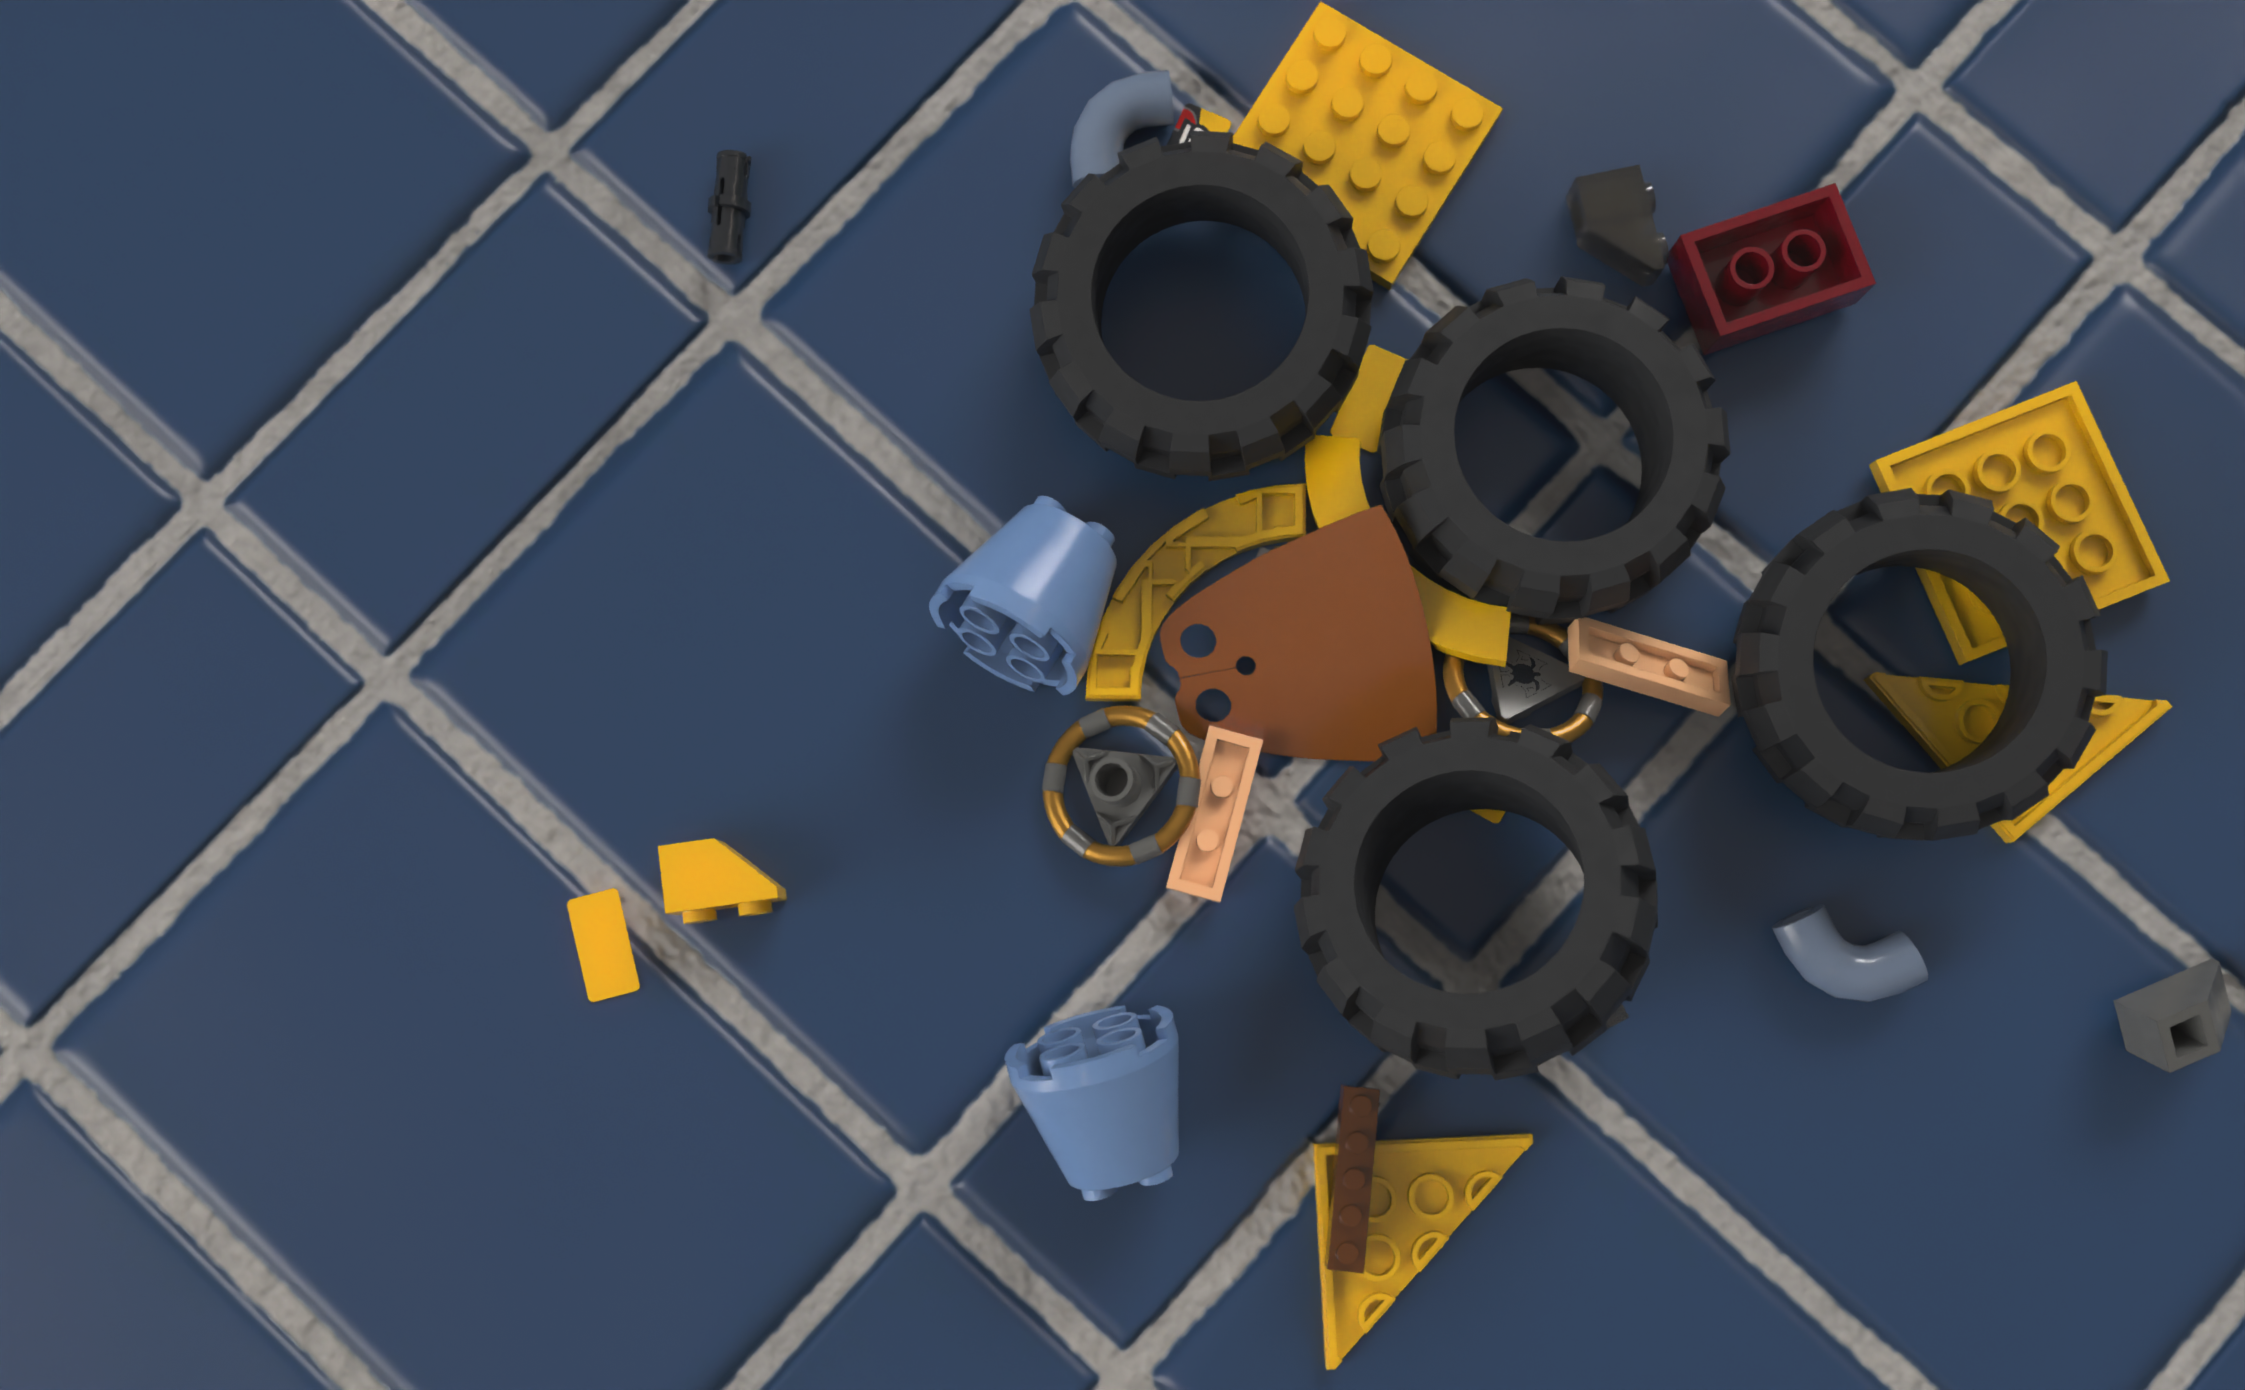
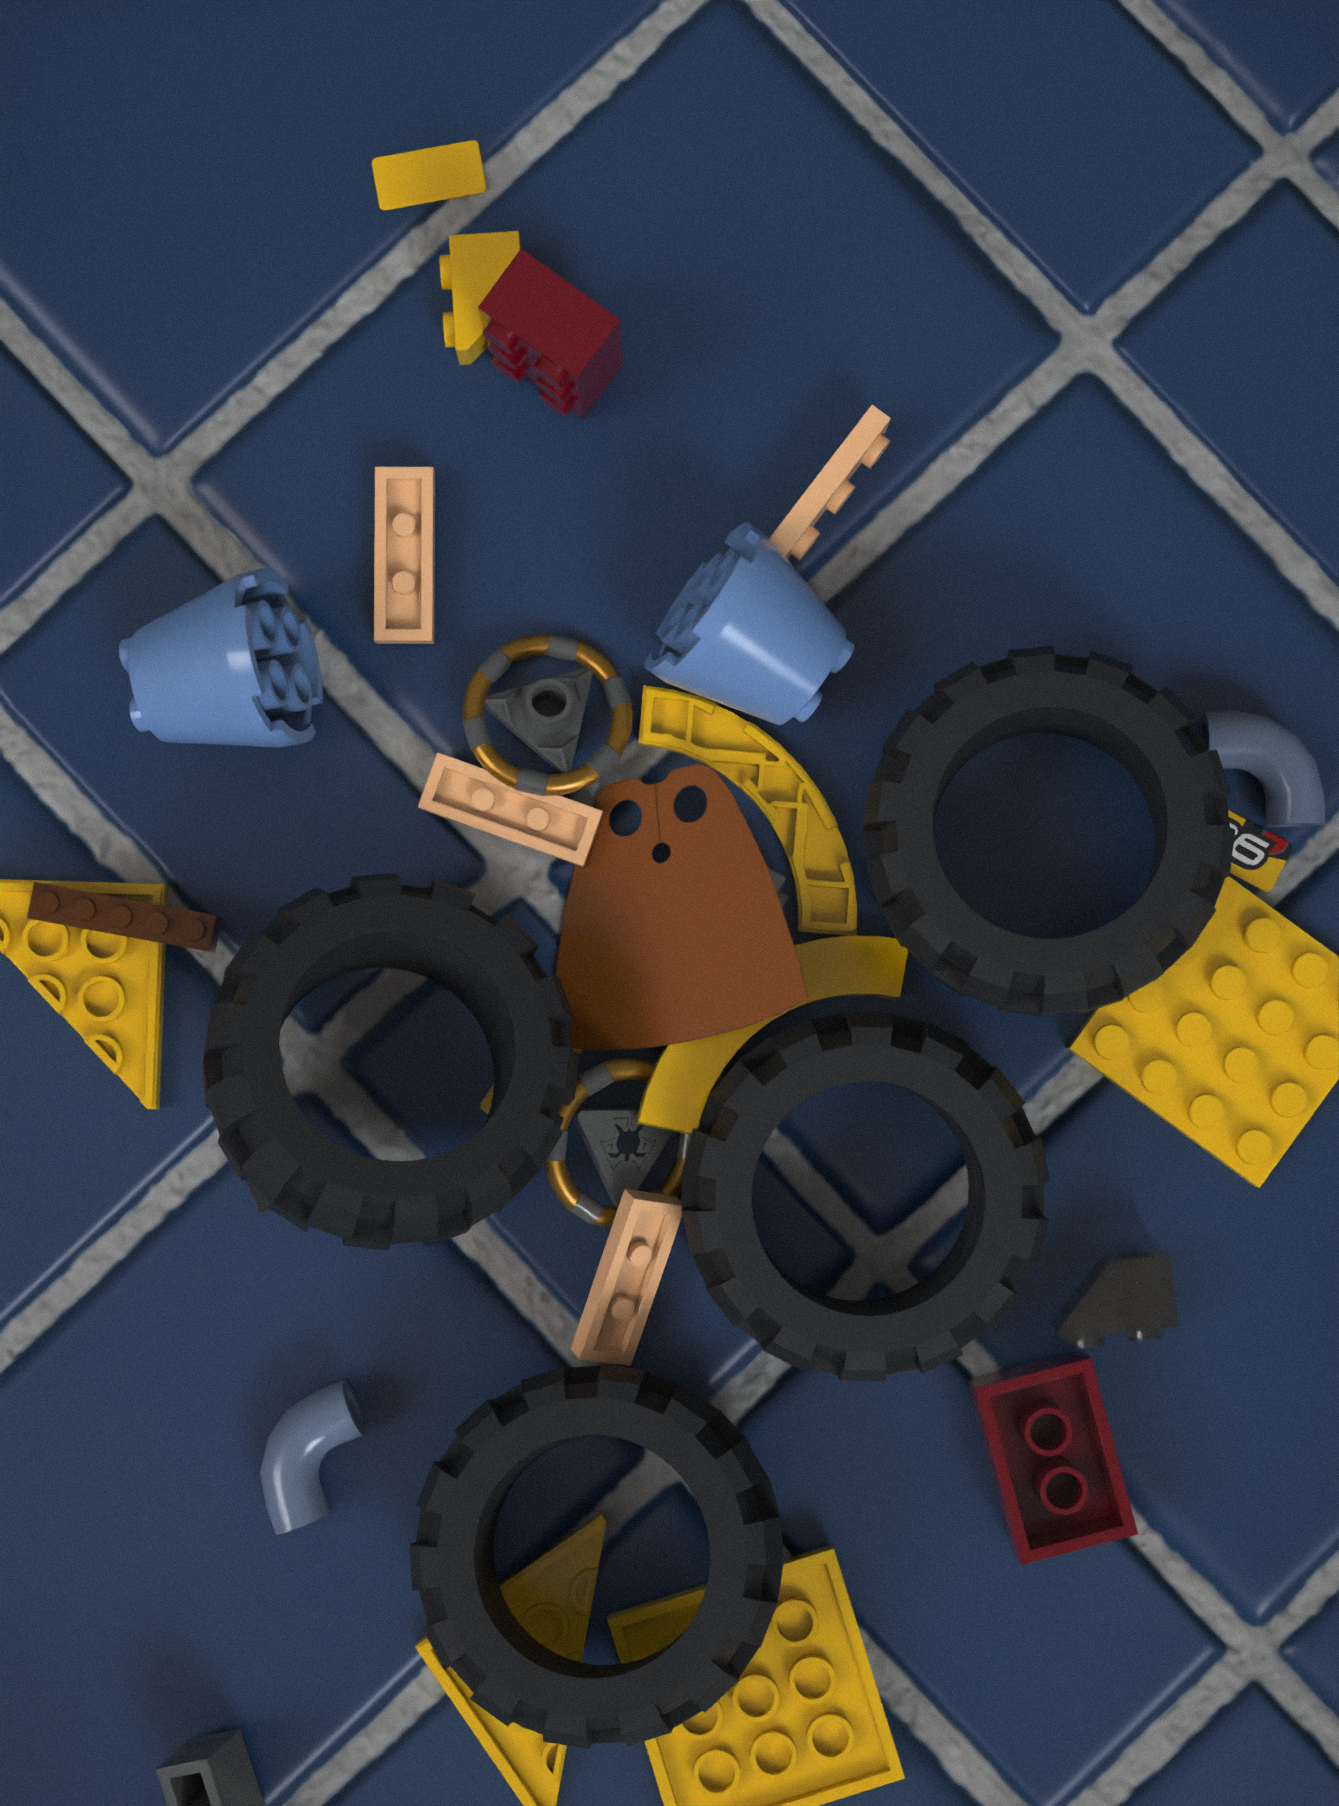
camera: 90 degrees right, 5 degrees up
black pin [707,150,751,265] -> none
yellow sticker [1330,345,1408,453] -> none
none -> light nougat plate [374,467,435,644]
none -> dark red brick [478,249,623,420]
none -> light nougat plate [770,405,891,560]

